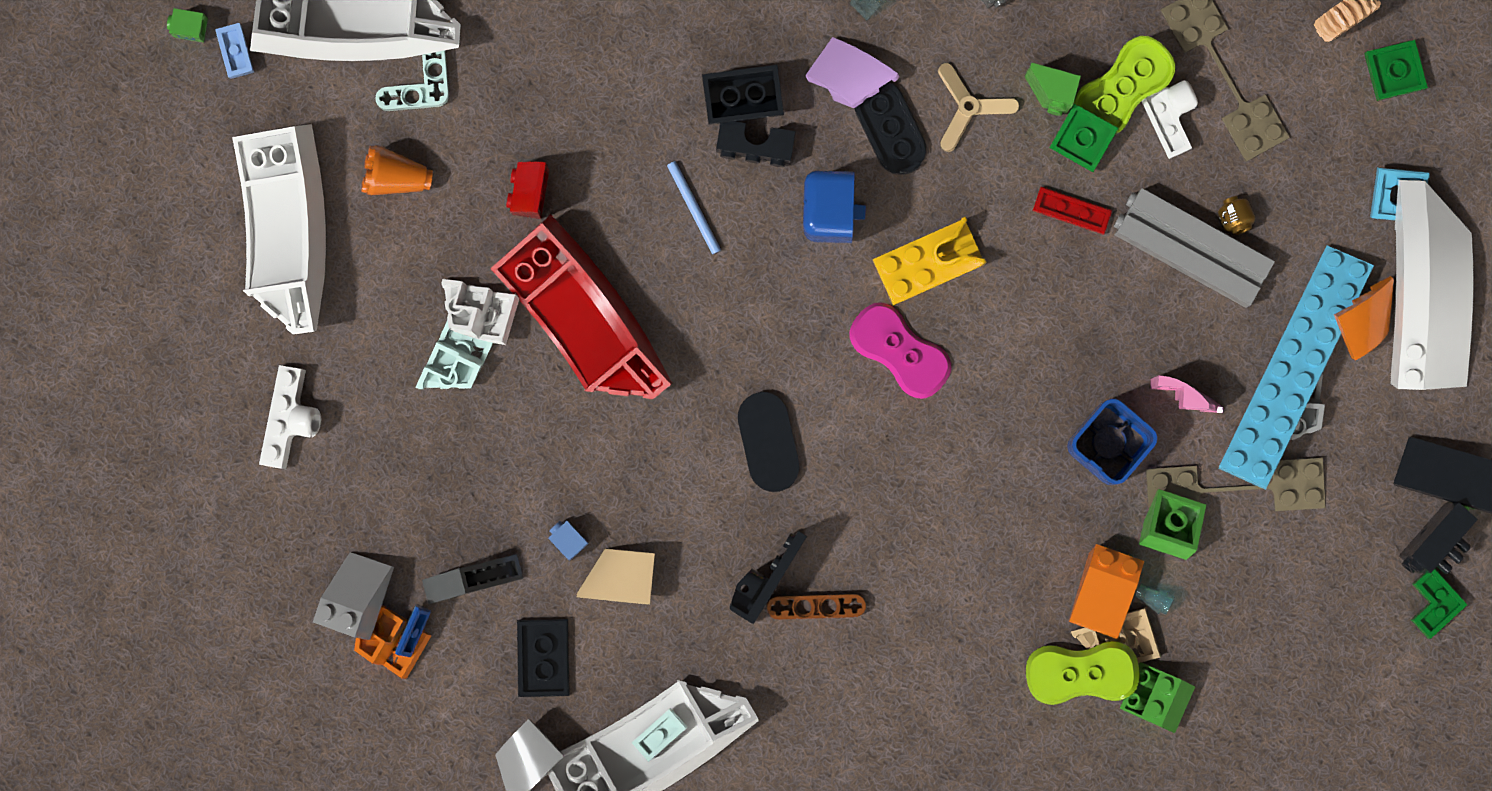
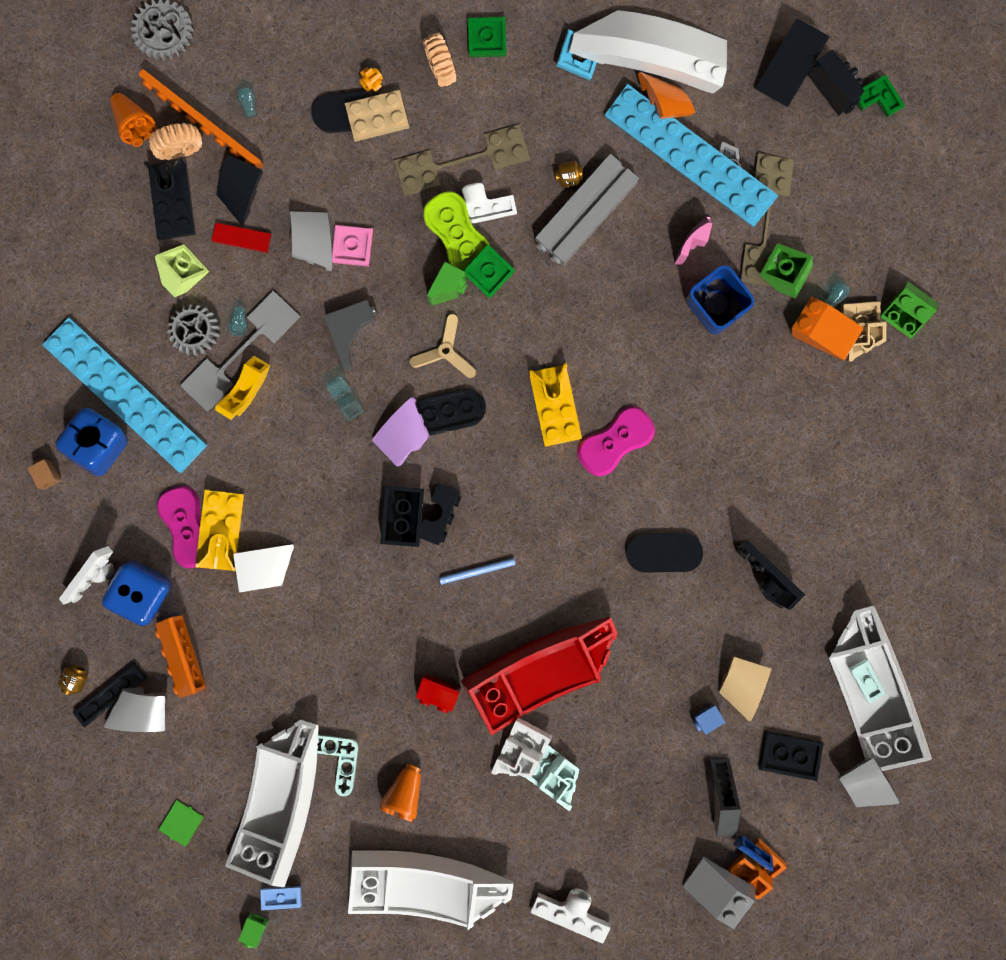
camera: 75 degrees left, 0 degrees up
dark orange beam [767,594,866,620] -> none
blue piece [803,170,866,243] -> none
lime plate [1026,641,1139,705] -> none
red tile [1032,187,1112,235] -> none

